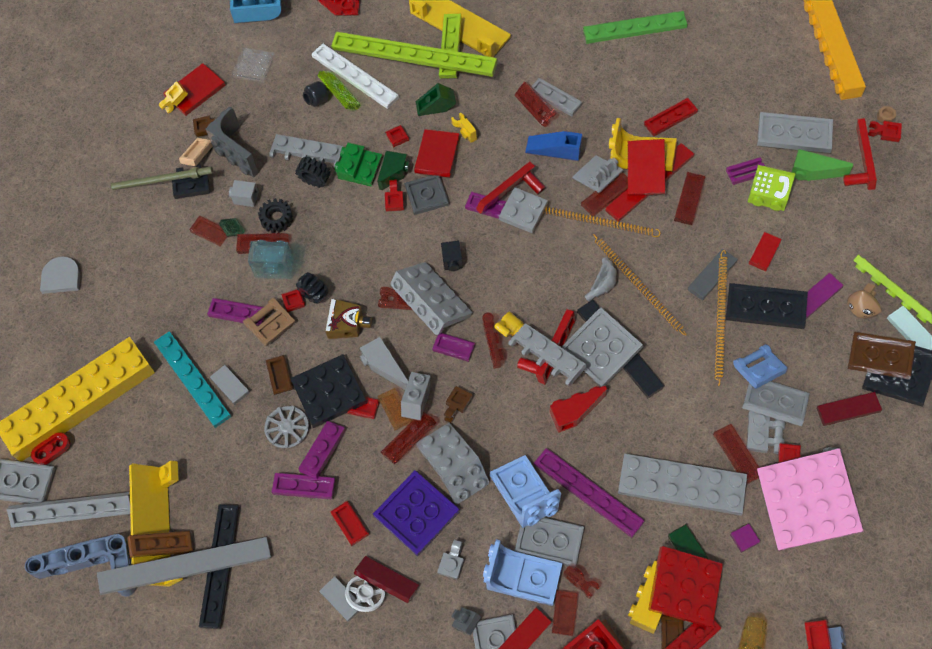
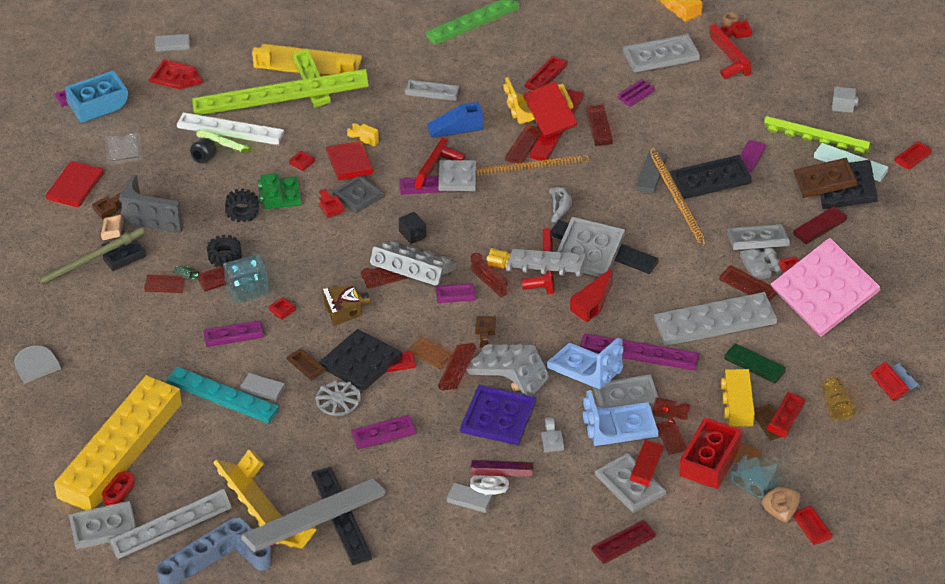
camera: 30 degrees left, 20 degrees down
dark orange tile [128,531,193,558] -> none
yellow plate [159,81,188,114] -> none
light grey brick [229,180,259,207] -> none
medium nougat plate [243,298,295,346] -> none
light grey hinge [269,134,344,169] -> none
black gear [296,272,329,304] -> none
magenta plate [298,421,345,479] -> none
red tile [330,501,369,546] -> none
light grey slope [359,337,408,390] -> none
dark green slope [377,151,410,190] -> none
light grey brick [401,372,430,420] -> none
dark green slope [415,83,456,116] -> none
dark grey tile [451,607,481,635] -> none
clear red plate [514,81,557,127] -> none
light grey hinge [572,155,623,193] -> none
light orange piece [593,234,686,336] -> none
red plate [648,546,723,628] -> none
magenta tile [730,524,760,553] -> none
medium blue plate [733,344,787,389] -> none
lime slope [748,165,795,211] -> none
red tile [749,232,782,271] -> none
bright green slope [791,149,853,181] -> none
medium nougat piece [847,283,882,318] -> none

